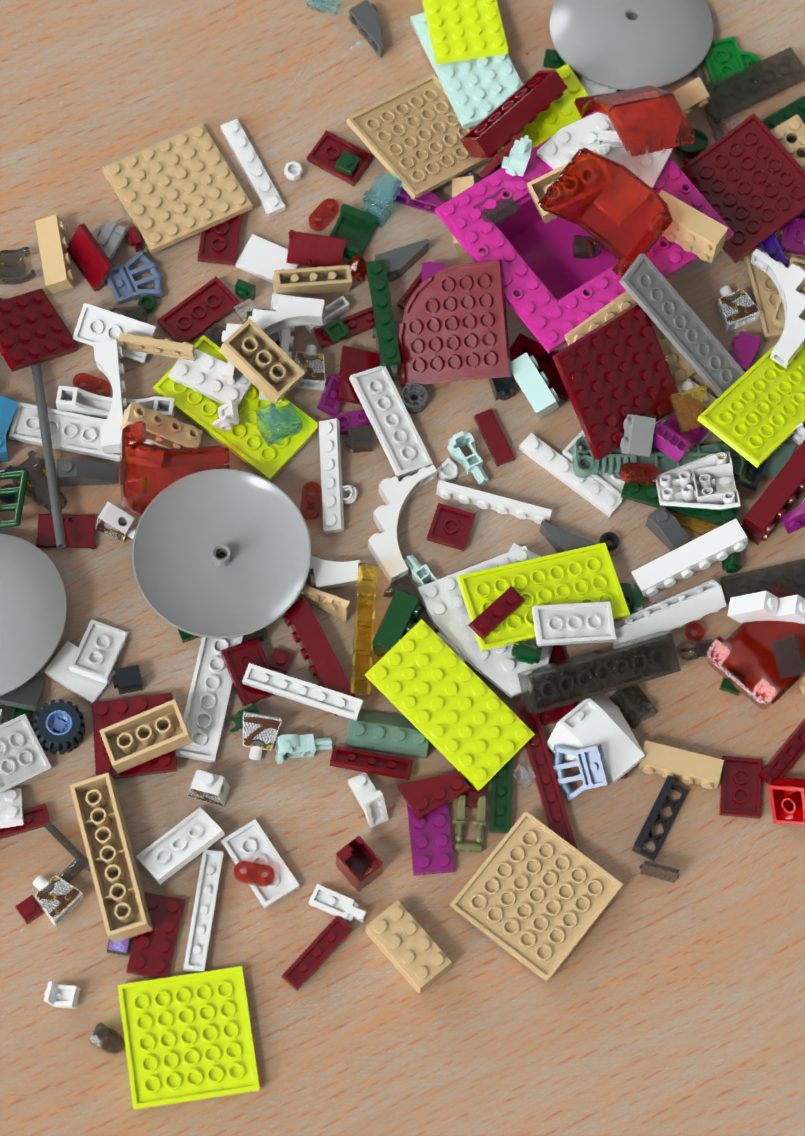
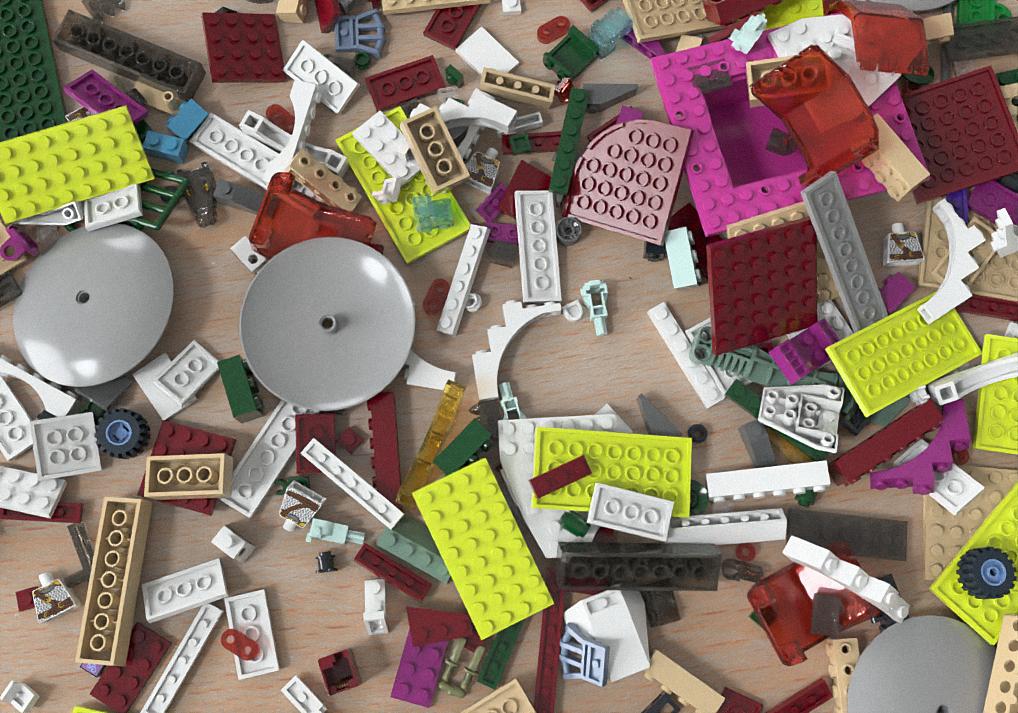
camera: 20 degrees right, 10 degrees up
dark grey piece [31,363,66,549] -> none
dark red door [35,514,96,549] -> none
black brick [112,665,143,695] -> none
tan plate [118,333,197,361] -> none
dark red door [286,230,347,267] -> none
tan wing [298,584,350,622] -> none
dark red plate [427,503,476,551] -> none
white plate [436,480,552,524] -> none
dark red tile [474,409,515,467] -> none
clear plate [512,761,536,790] -> none
clear red plate [619,462,659,484] -> none
light grey brick [620,415,656,457] -> none
clear yellow wing [669,385,707,433] -> none
none -> dark green brick [217,354,265,424]
none -> black brick [315,551,337,573]

